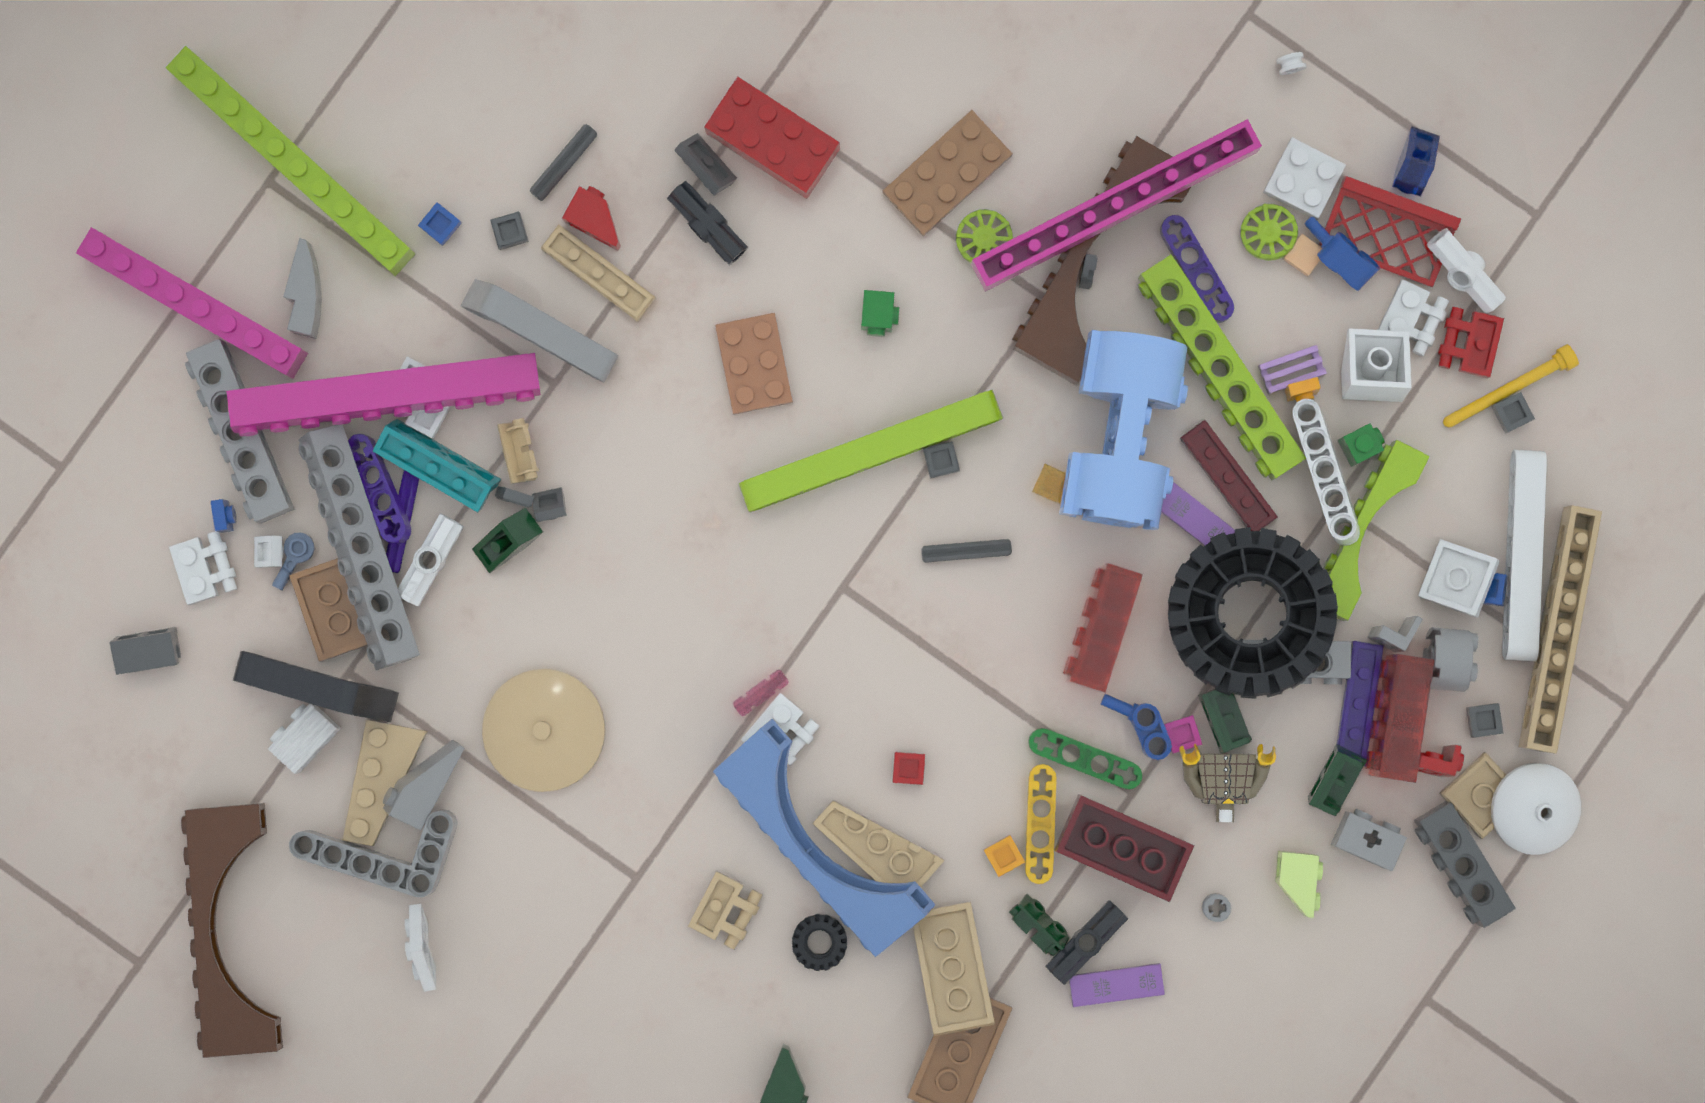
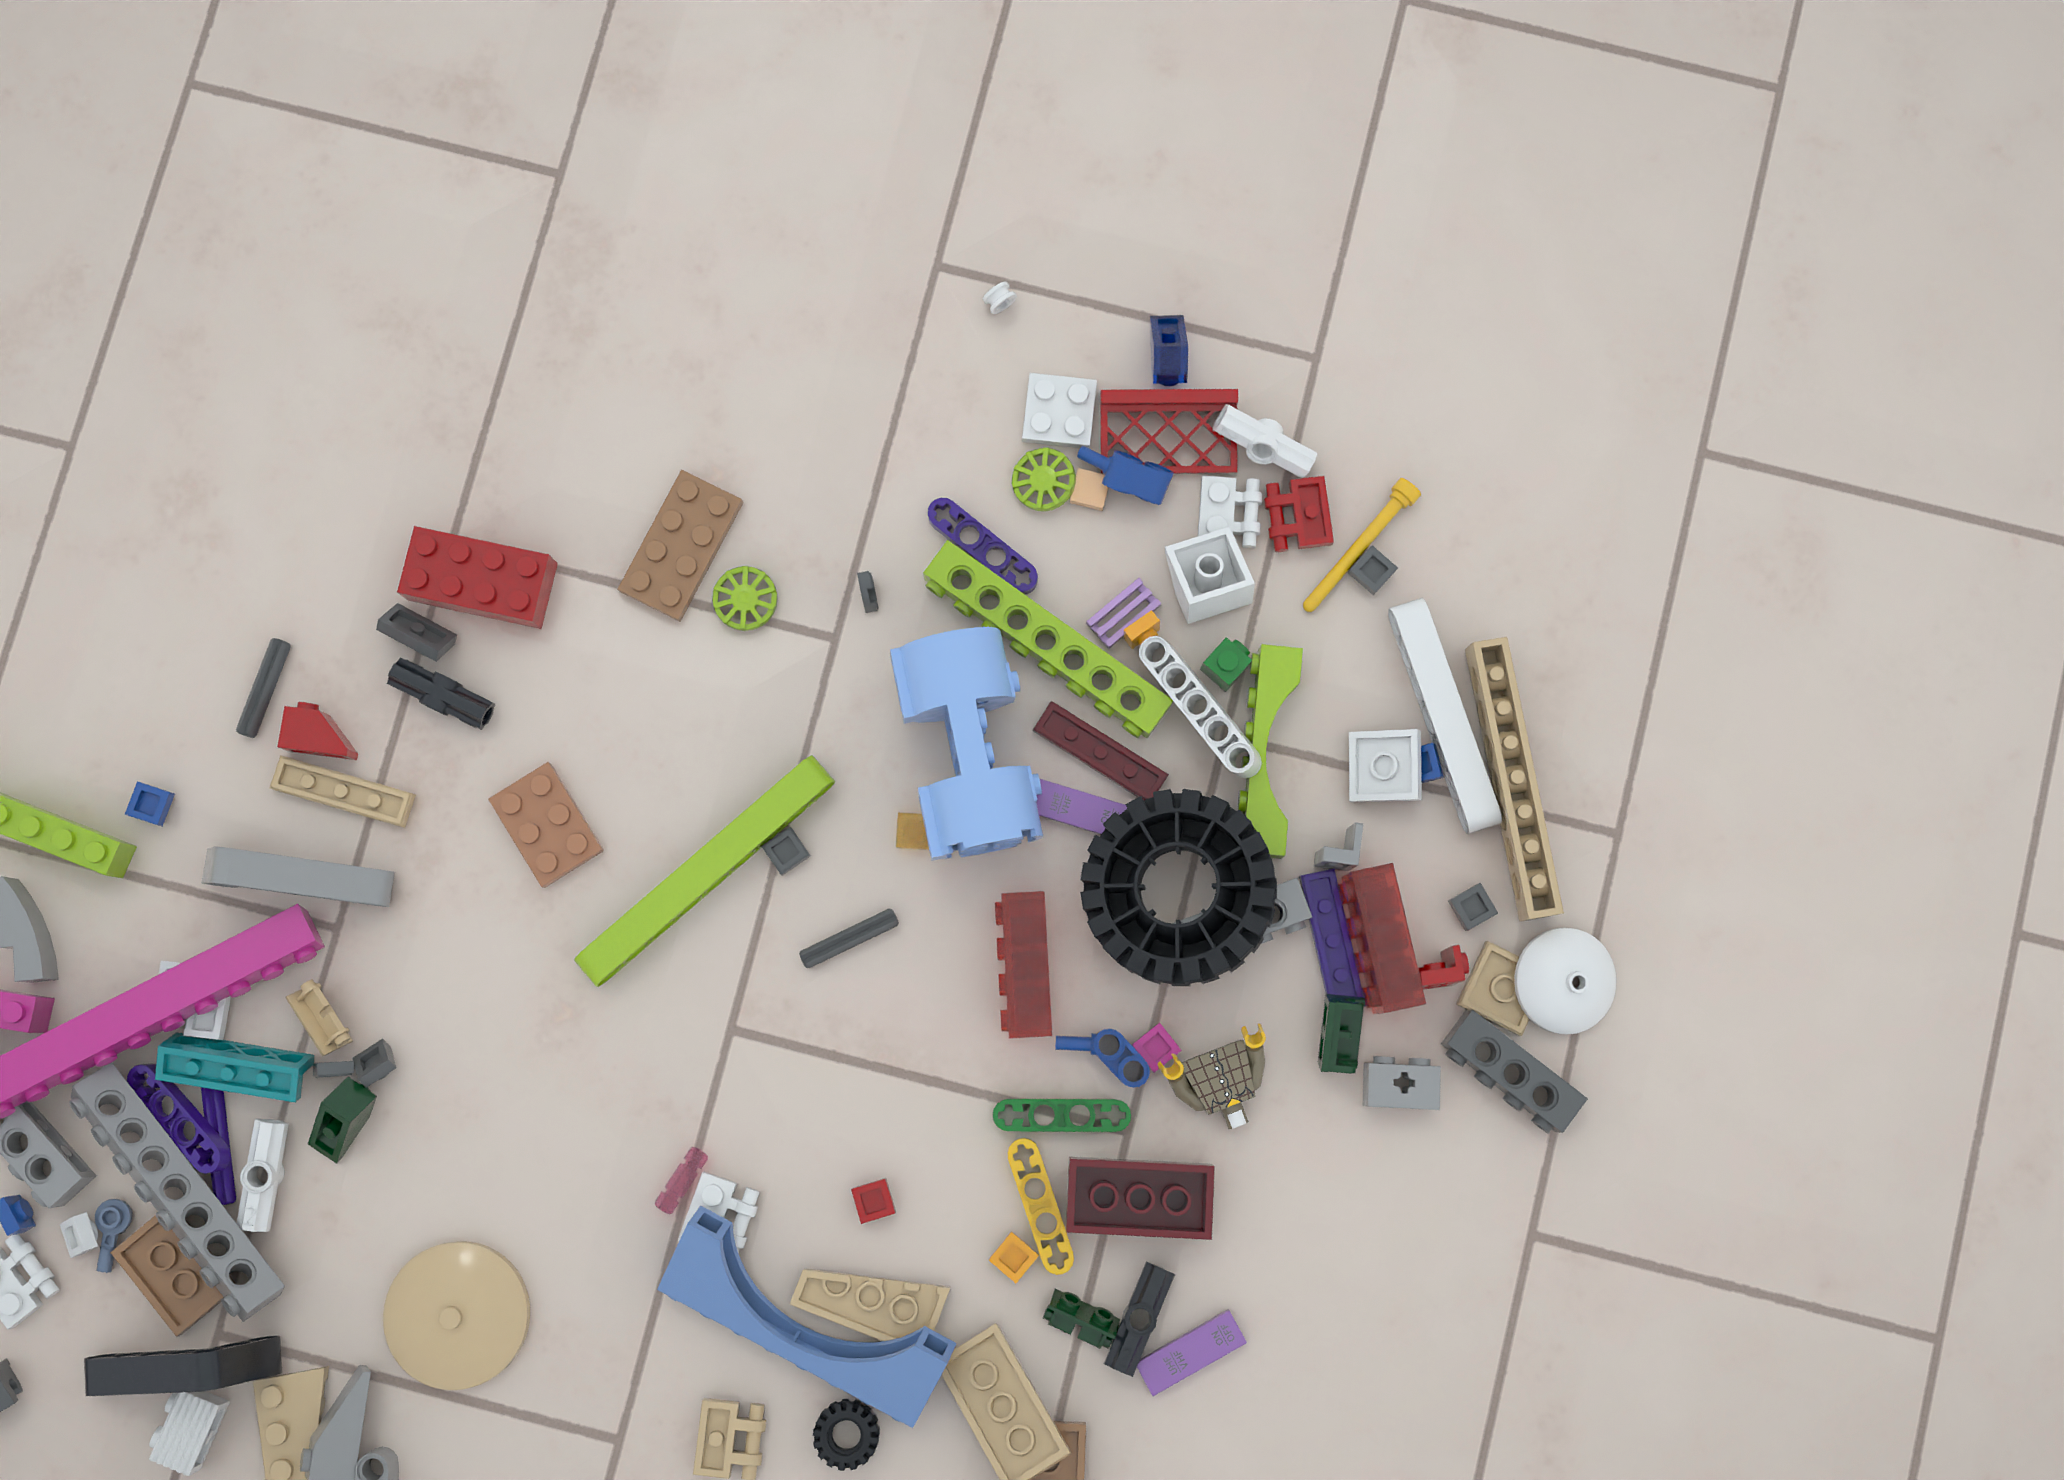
camera: 25 degrees left, 5 degrees down
dark grey tile [490,211,529,250] -> none
green brick [861,290,900,337] -> none
dark pink brick [971,119,1262,292] -> none
reddish brown arch [1012,136,1191,386] -> none
dark green hinge [1198,689,1252,753] -> none
light grey bush [1202,893,1231,922] -> none
yellowish green slope [1275,851,1323,918] -> none
light grey brick [1422,627,1478,692] -> none

